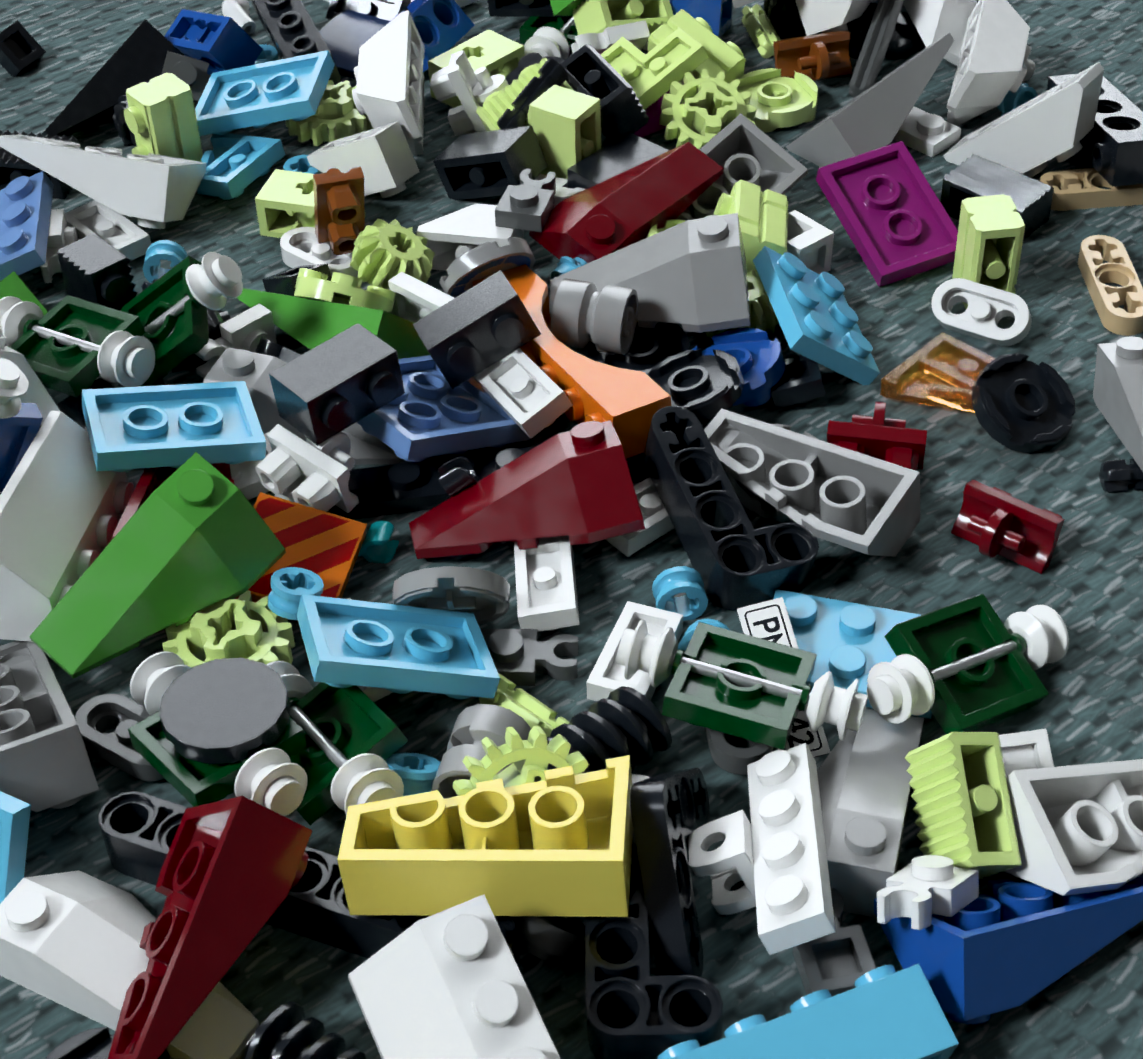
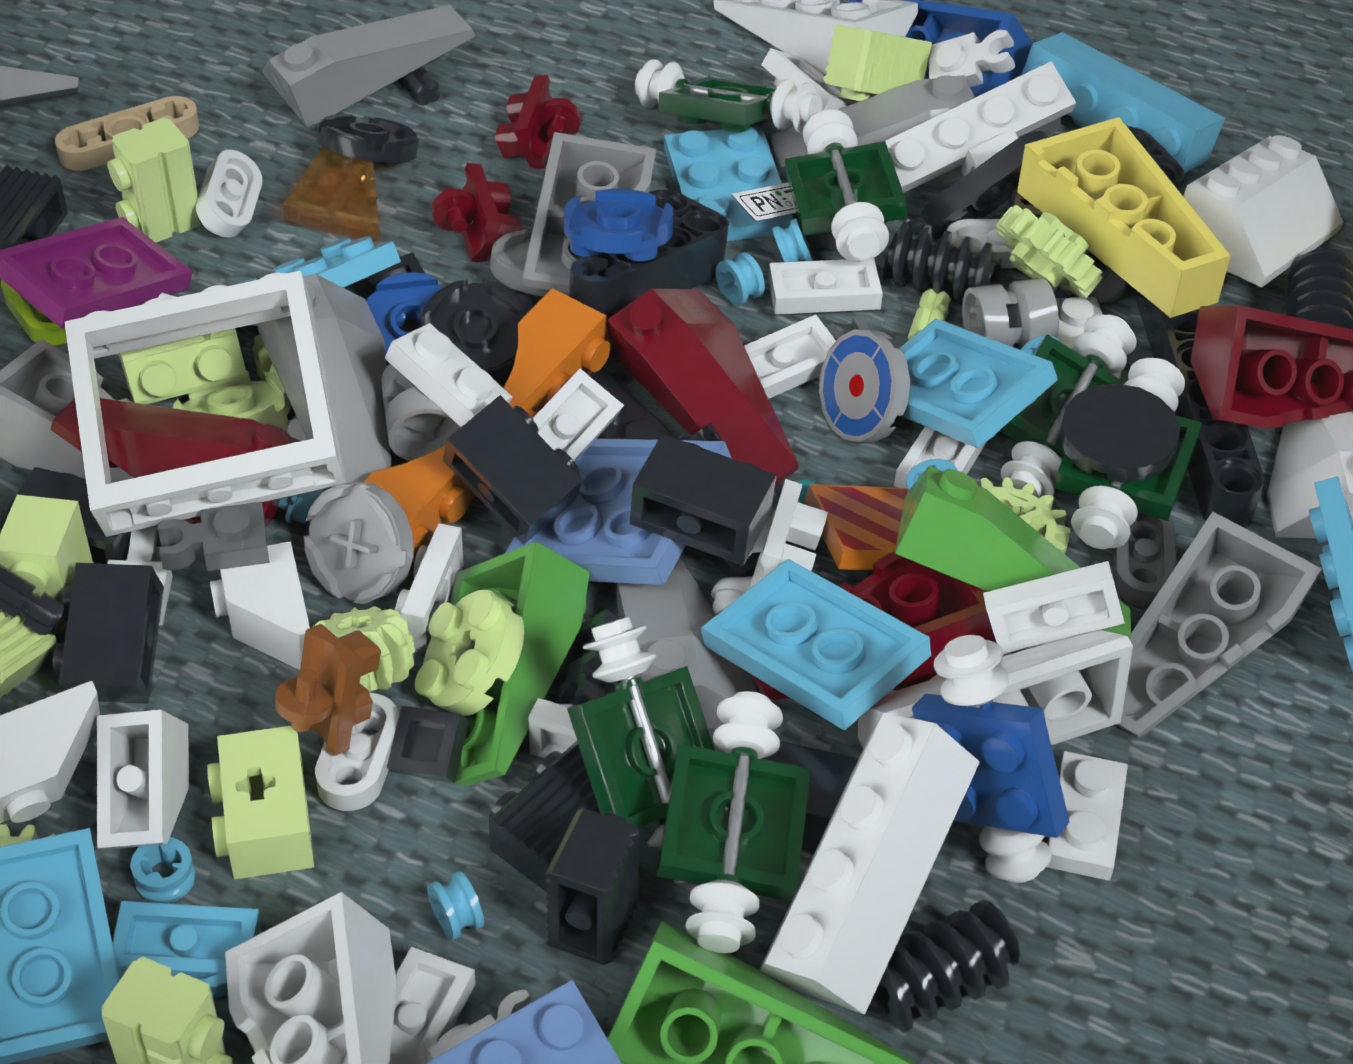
camera: 120 degrees left, 5 degrees up
none -> white window [65,271,346,537]
none -> white plate [385,323,513,427]
none -> blue plate [564,189,673,261]
none -> white plate [983,561,1125,654]

